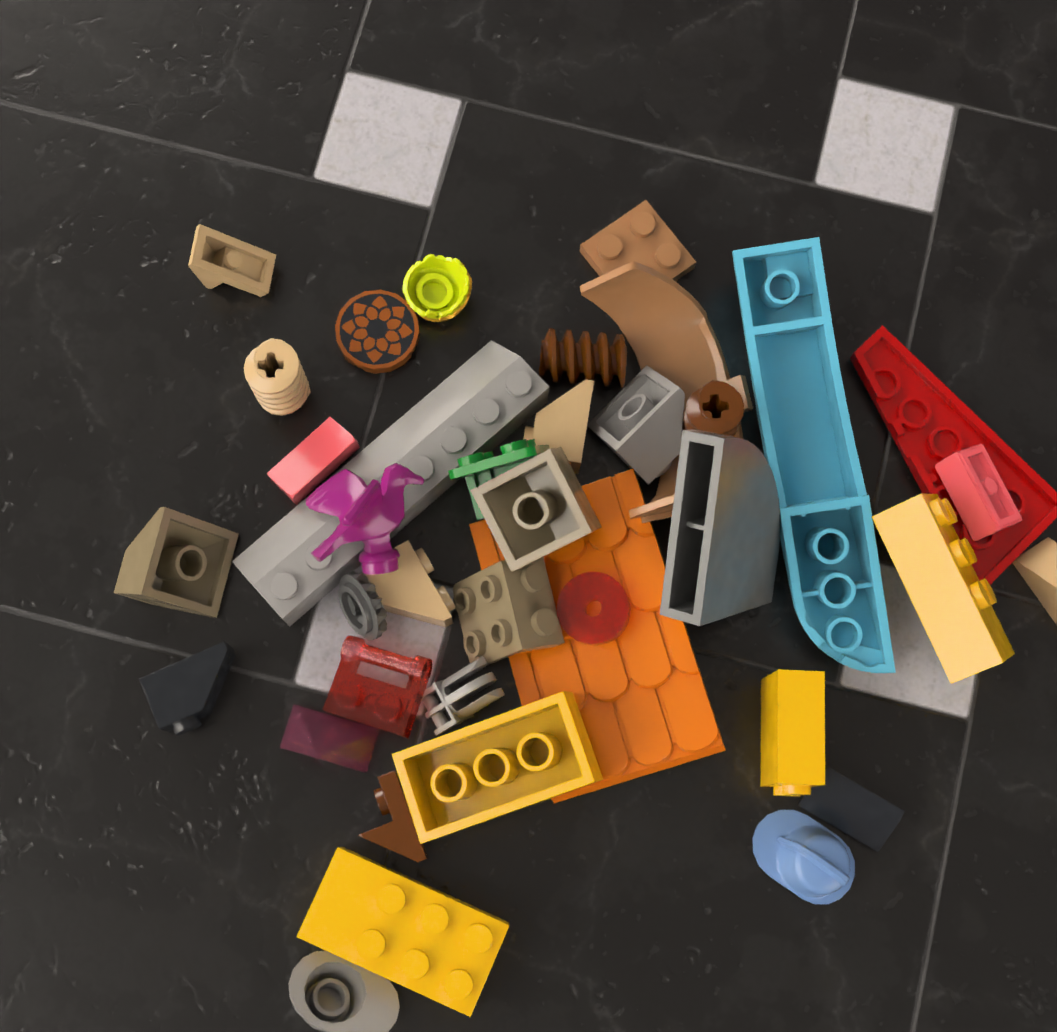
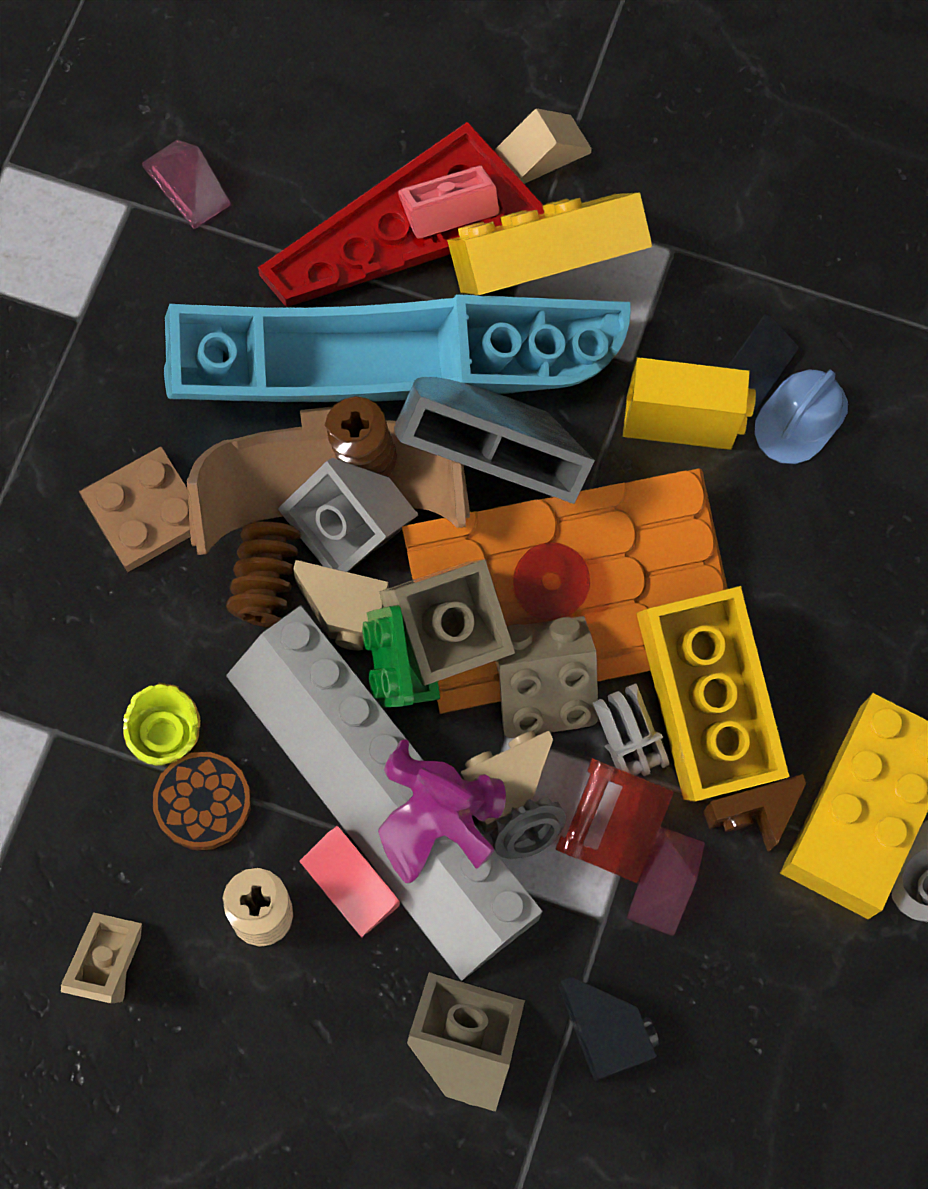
camera: 85 degrees left, 5 degrees down
none -> clear pink slope [142,140,230,229]

